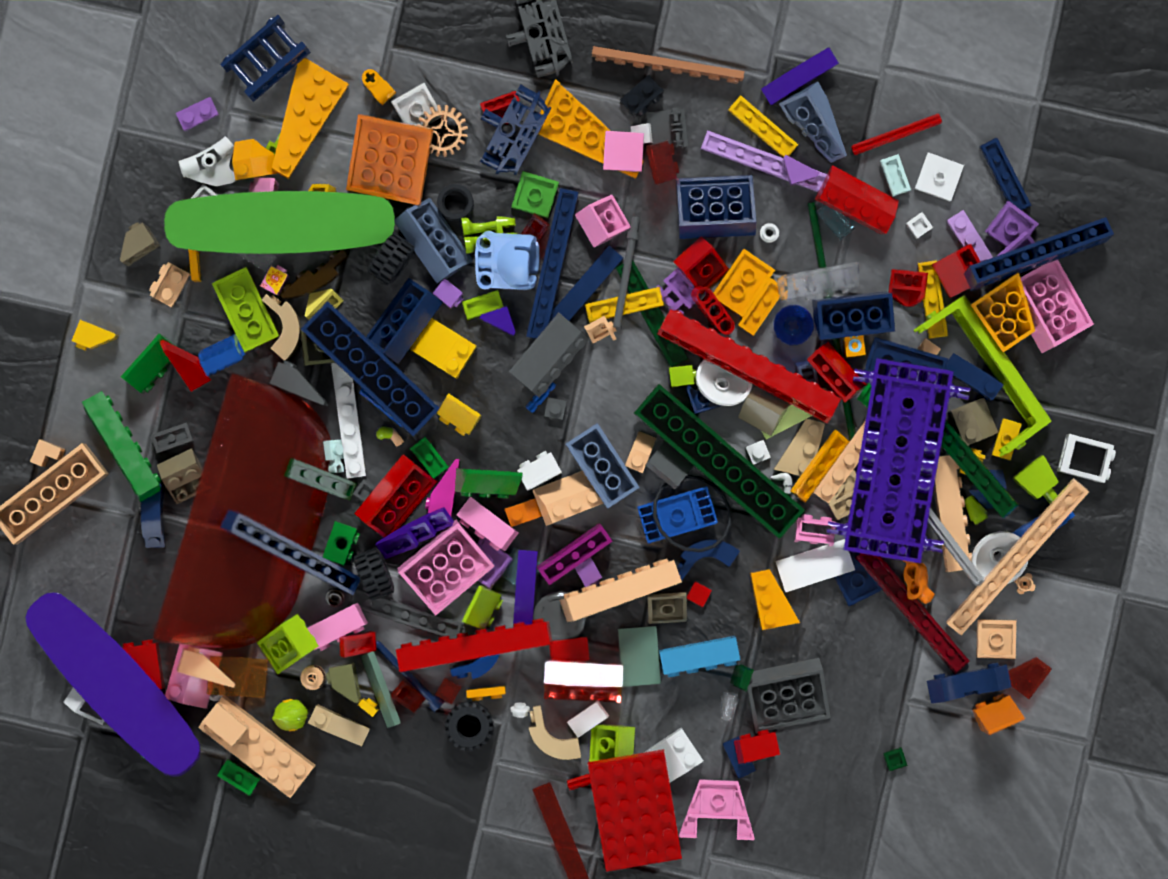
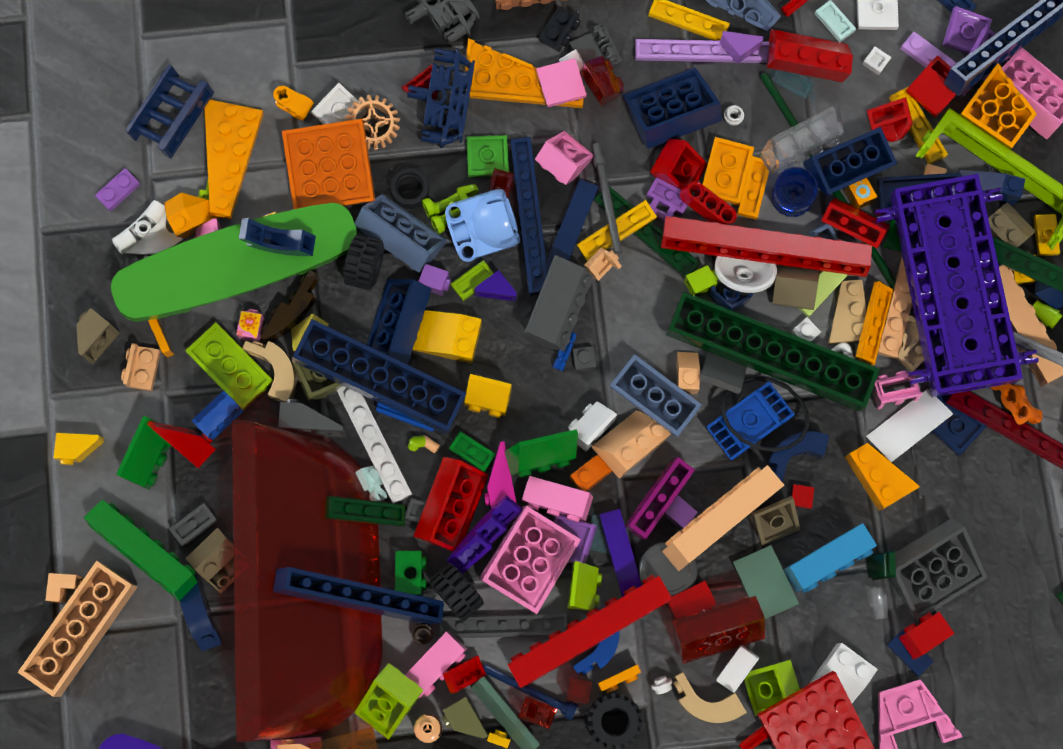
camera: 20 degrees left, 10 degrees down
none -> dark blue arch [239,218,316,256]

